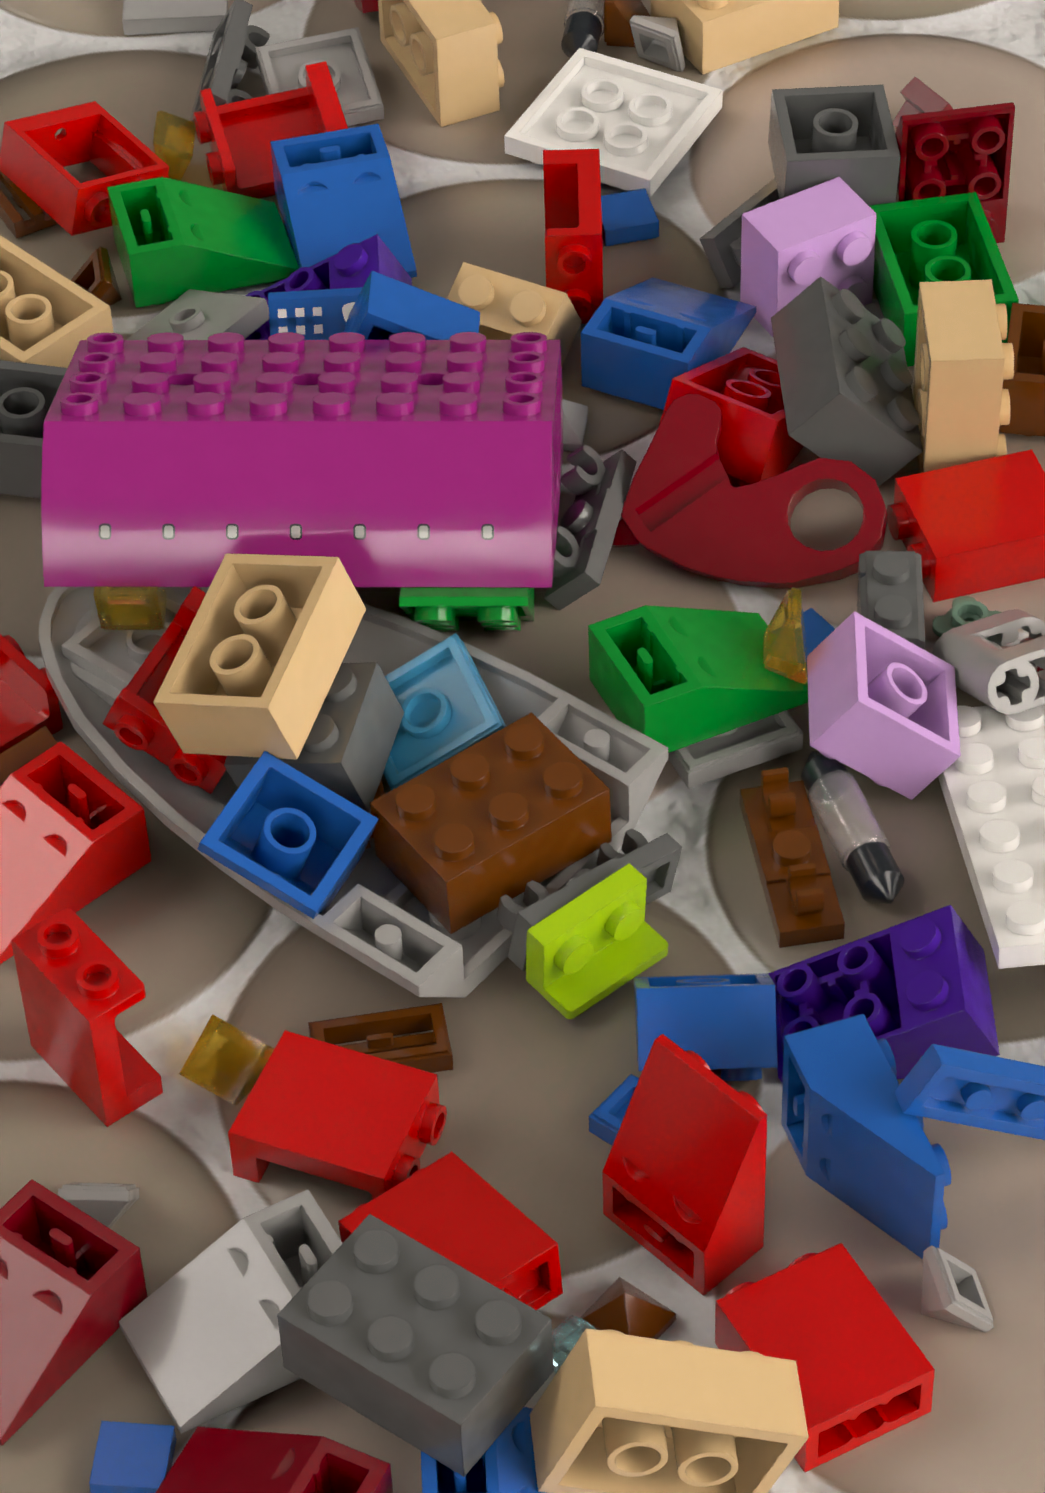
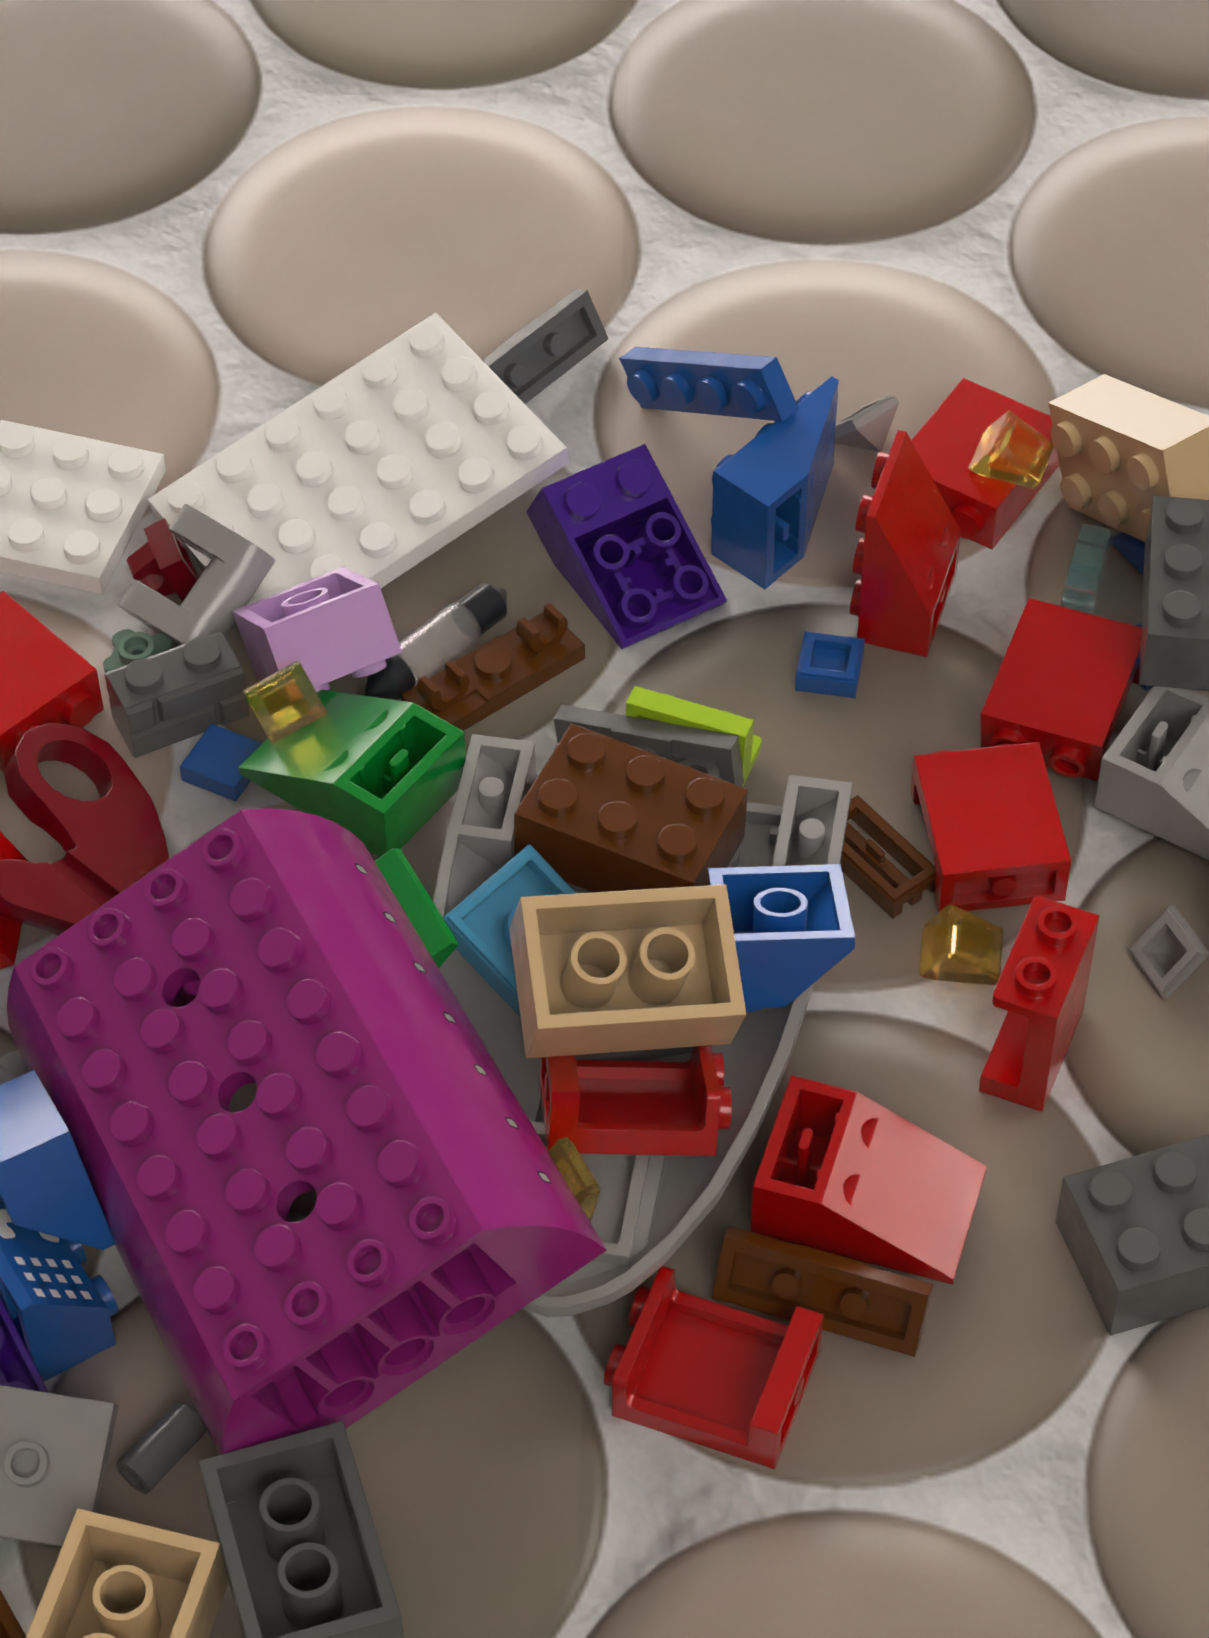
camera: 120 degrees left, 5 degrees up
reddish brown slope [575,1277,676,1339] -> none
blue slope [634,973,777,1081] -> none
none -> clear yellow slope [969,410,1054,489]

